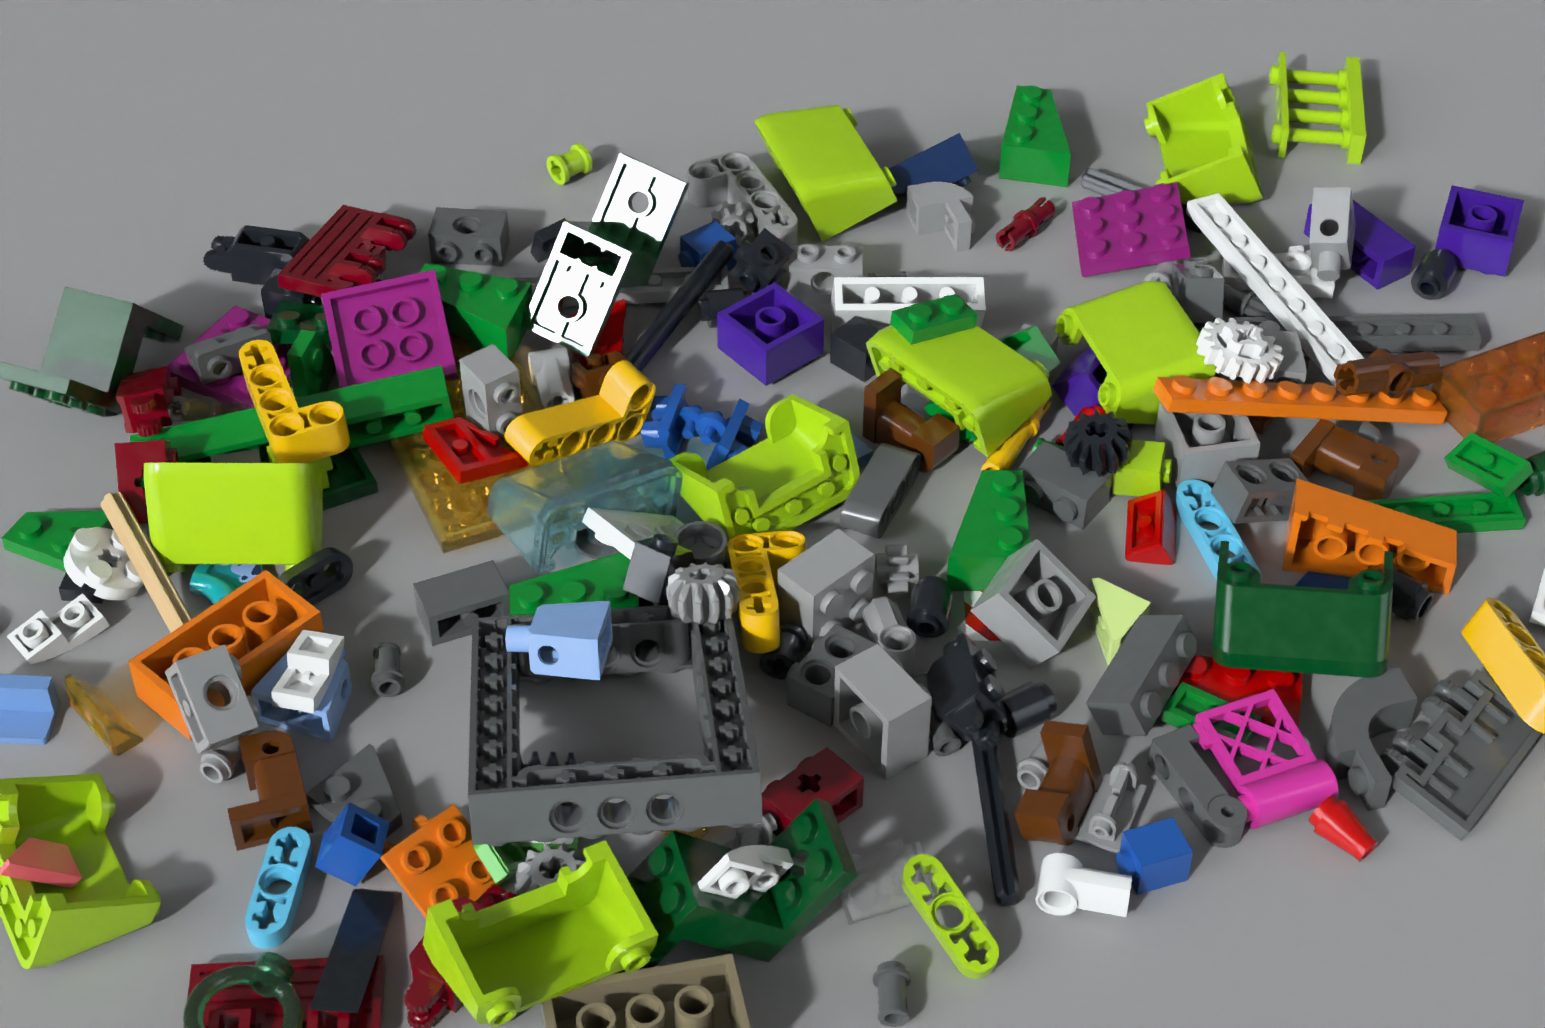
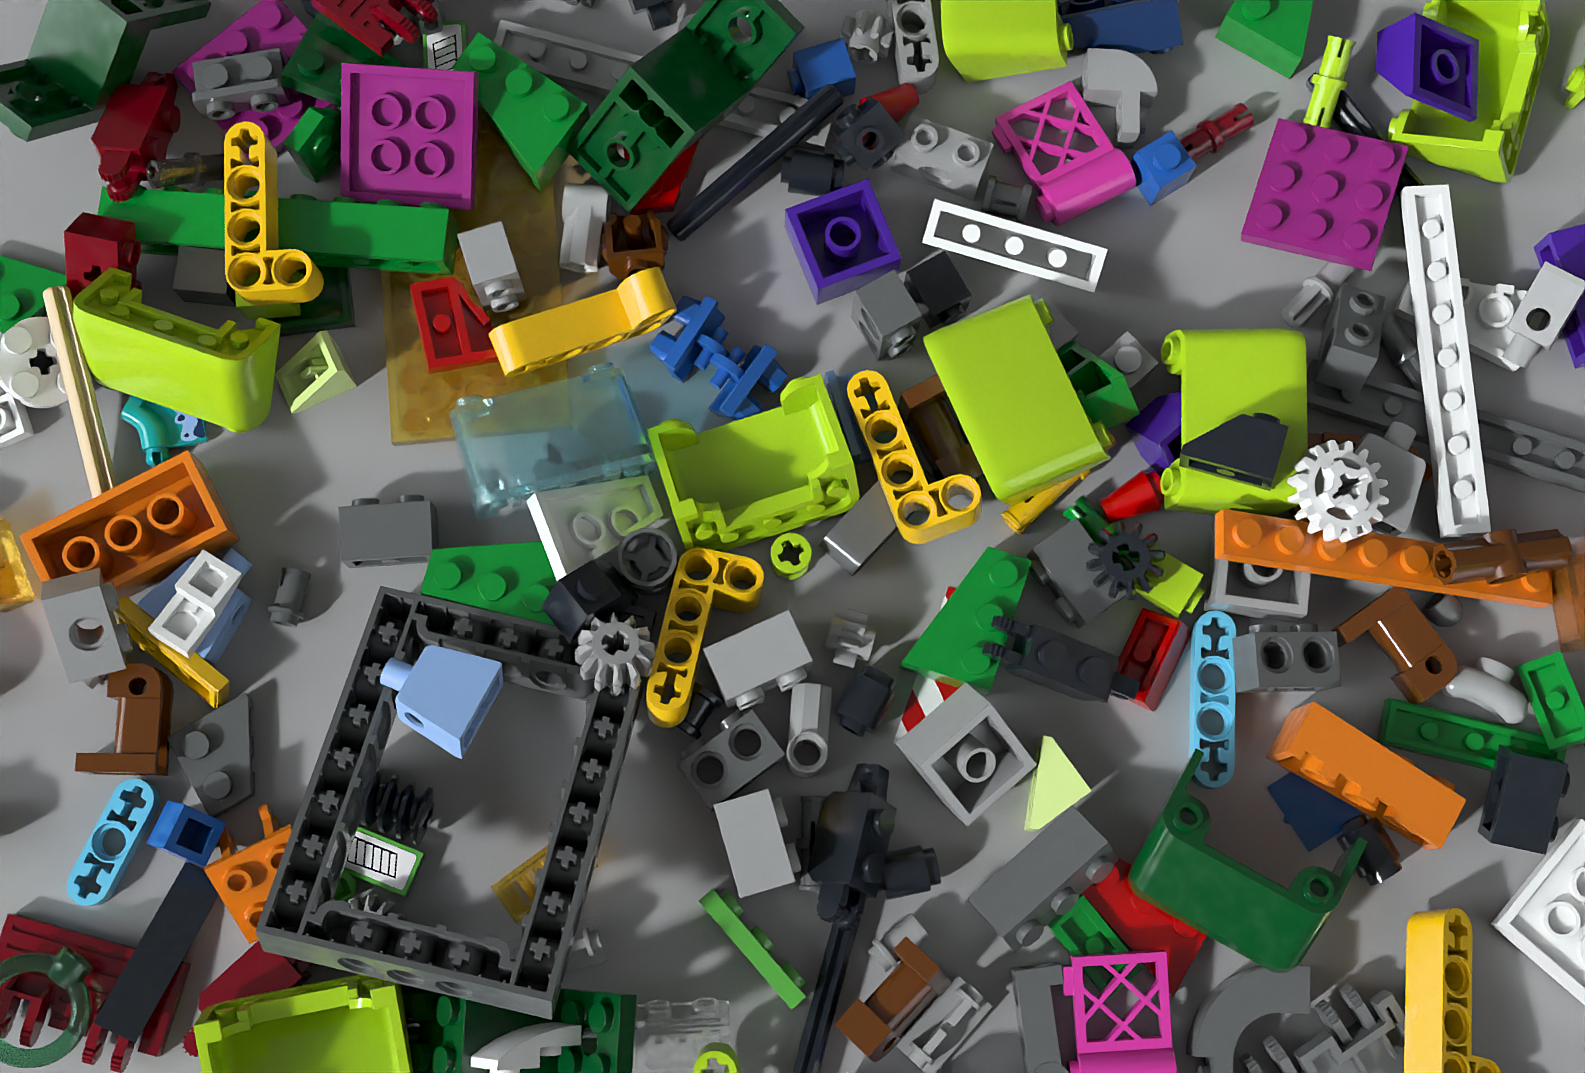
camera: 15 degrees right, 35 degrees up
black plate [278,547,353,605] -> none
dark red brick [762,747,864,837] -> none
green plate [890,294,978,345] -> none
none -> yellow tile [113,595,230,709]
none -> yellowish green slope [275,330,357,413]
none -> bright green plate [699,888,806,1009]
none -> lime bush [771,533,812,580]
none -> yellow beam [847,370,982,544]
none -> dark grey brick [851,270,922,361]
none -> black hinge [982,615,1140,703]
none -> dark pink piece [991,80,1136,226]
none -> blue brick [1130,130,1197,206]
none -> black slope [1179,413,1289,491]
none -> lime pin [1303,35,1356,129]
none -> dark purple slope [1376,12,1479,122]
none -> light grey piece [1440,657,1528,725]
none -> black brick [1478,744,1570,855]

